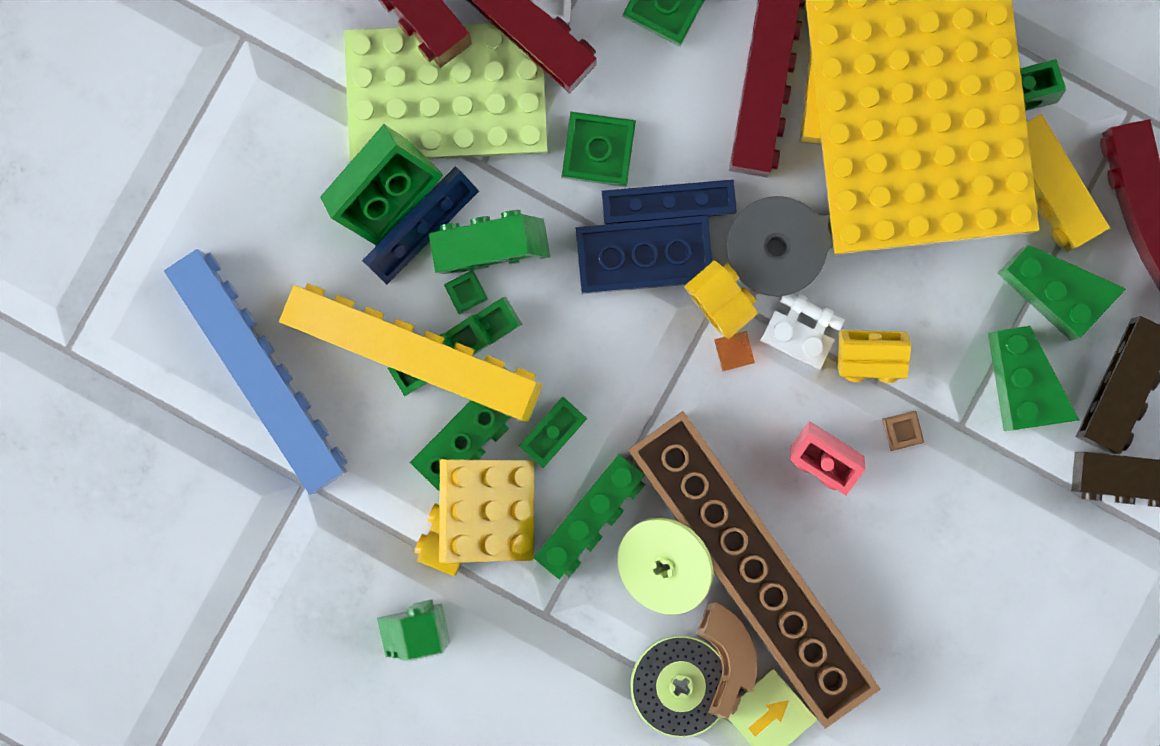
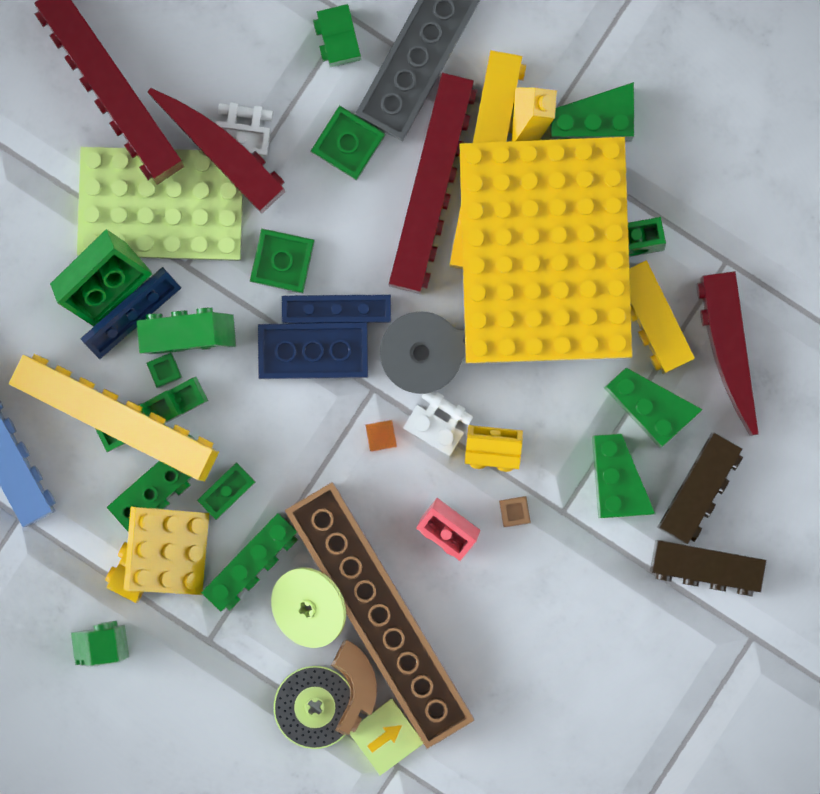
camera: 10 degrees right, 0 degrees up
yellow brick [684,260,758,340] -> none

